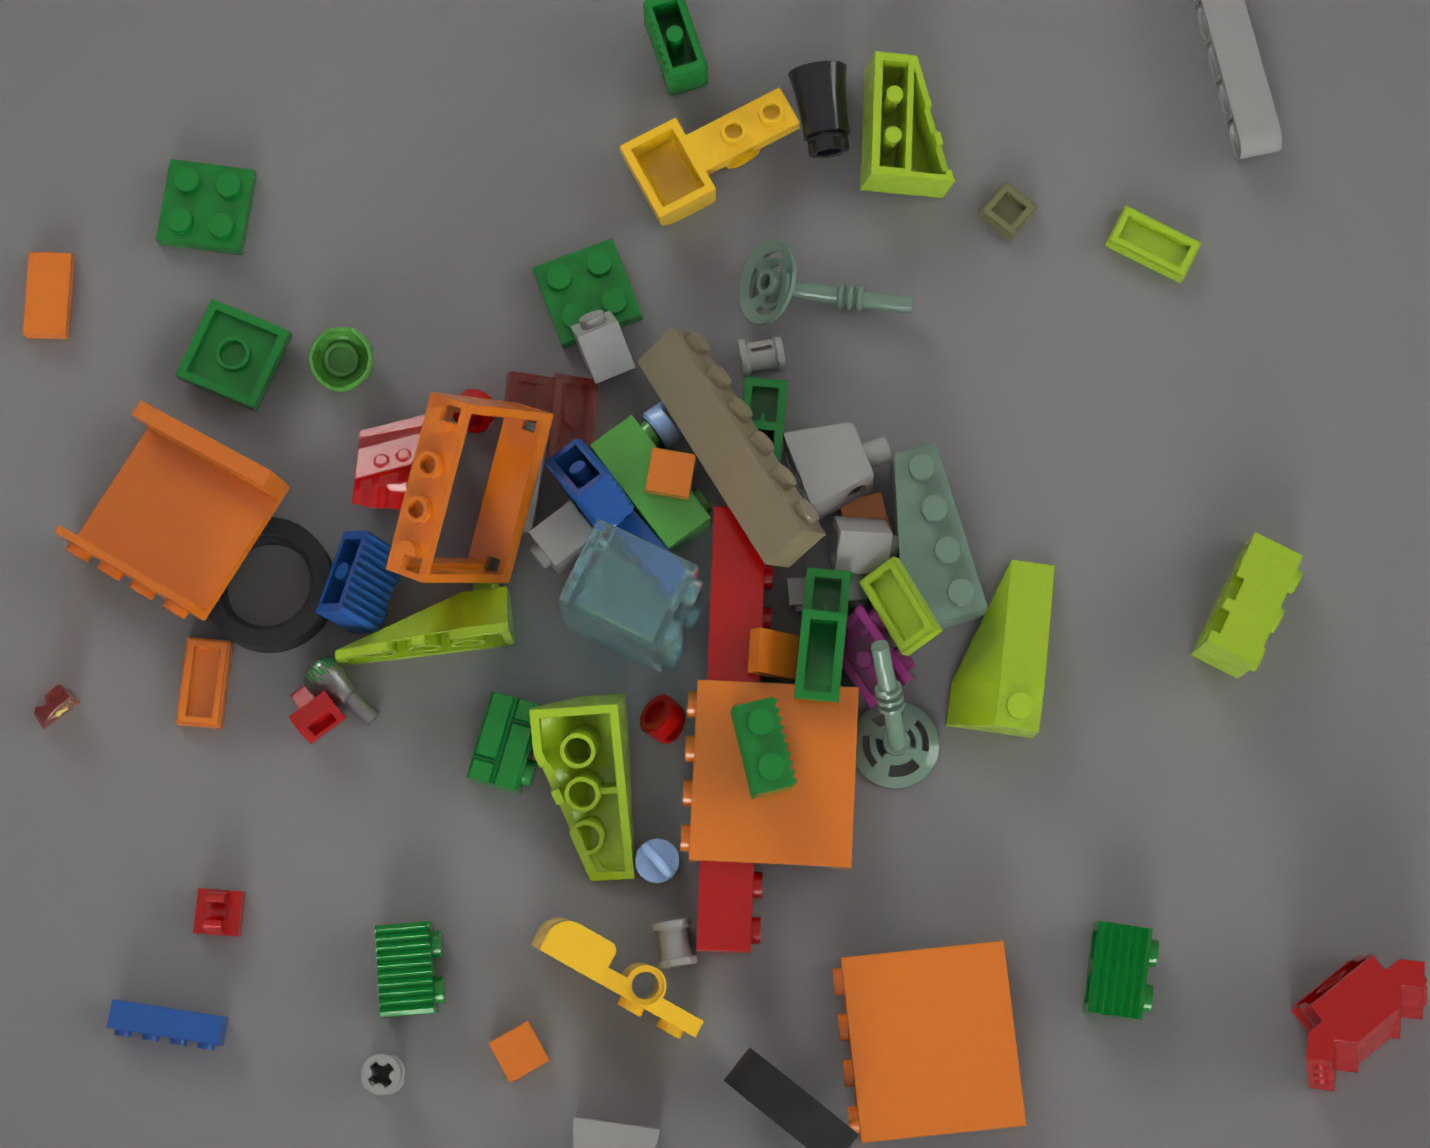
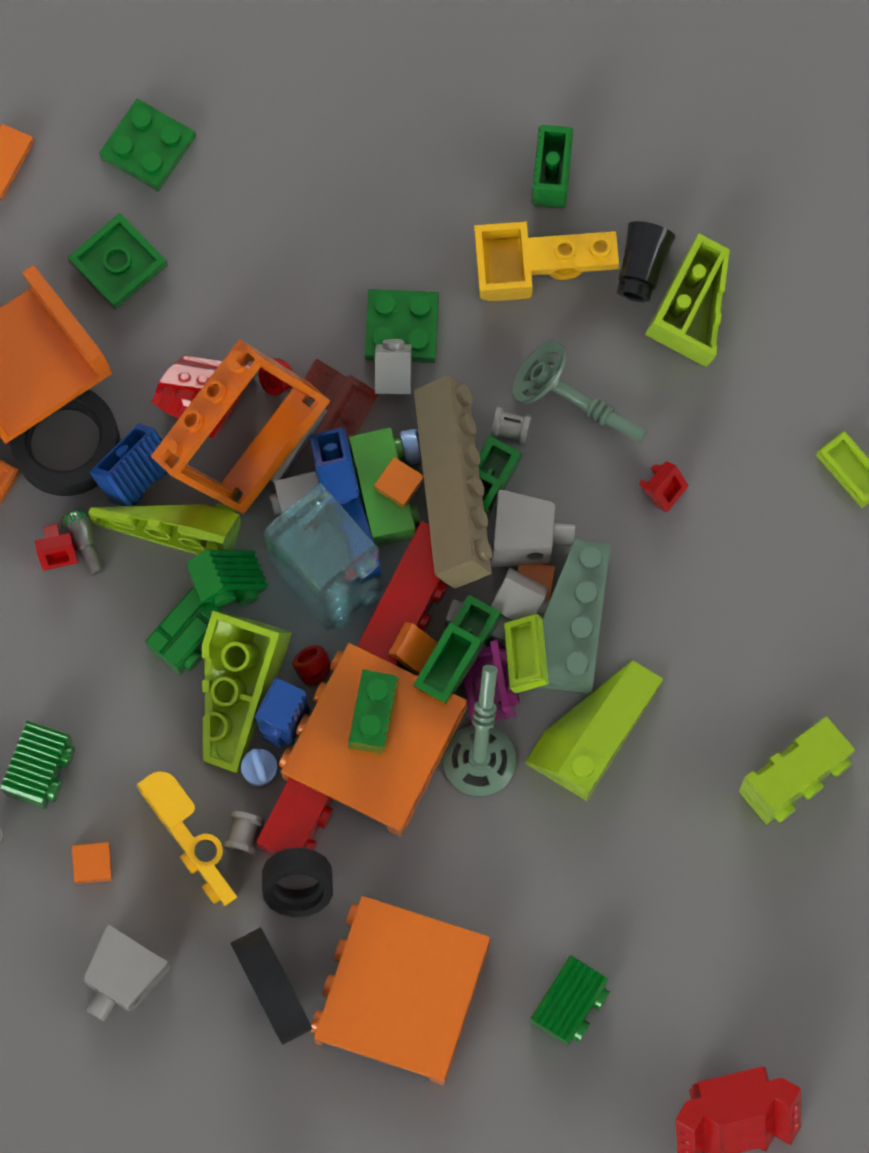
camera: 25 degrees right, 5 degrees down
bright green hair [308,327,375,392] -> none
olive tile [977,181,1038,242] -> none
none -> green brick [186,549,269,607]
none -> blue brick [255,677,310,748]
none -> black tyre [262,847,333,917]
none -> red tile [639,461,689,512]

